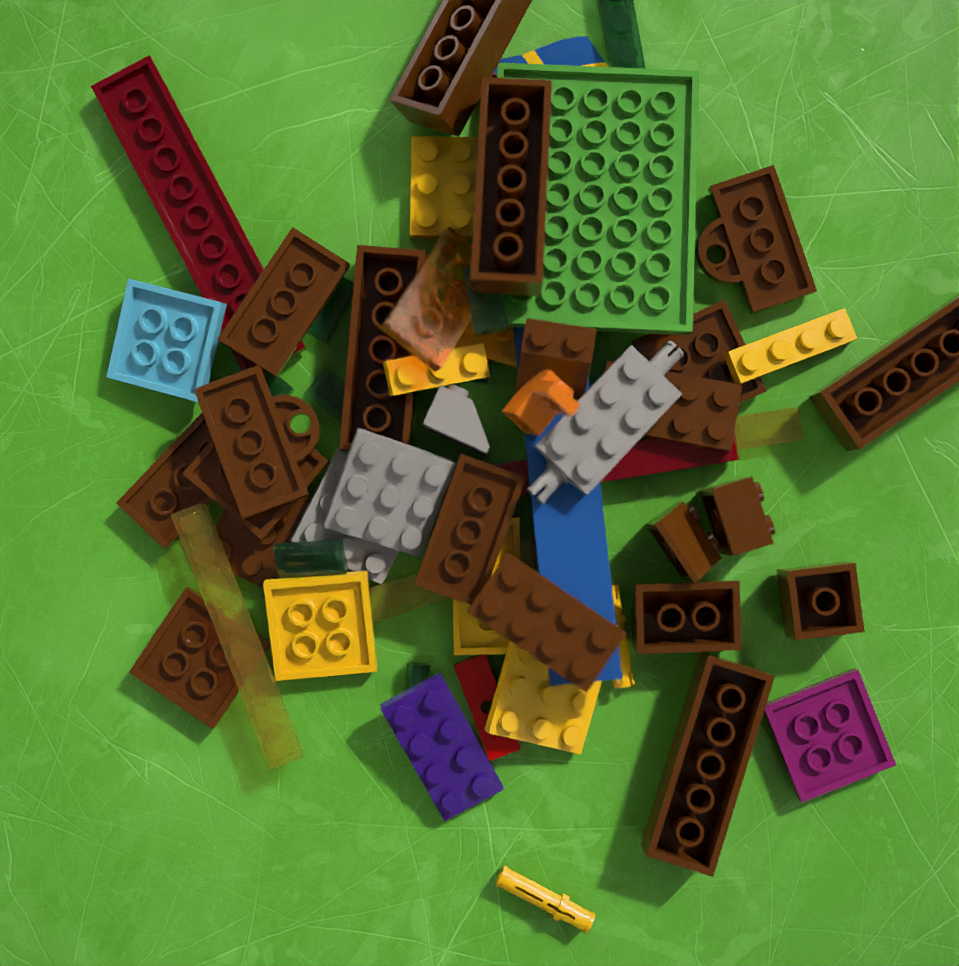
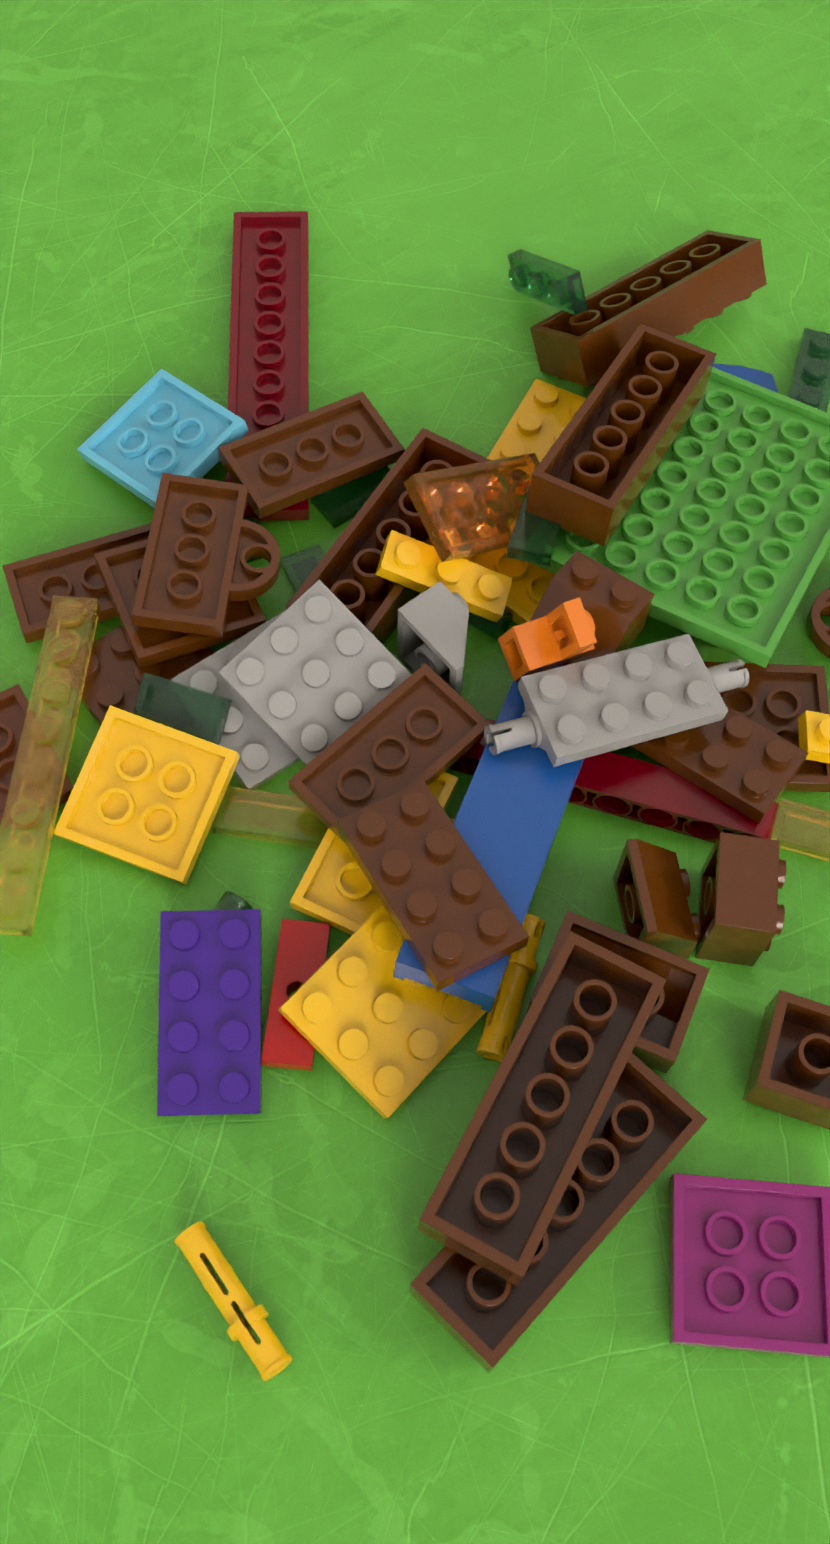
camera: 20 degrees right, 25 degrees down
none -> reddish brown brick [418,931,667,1286]
none -> clear green plate [508,249,588,315]

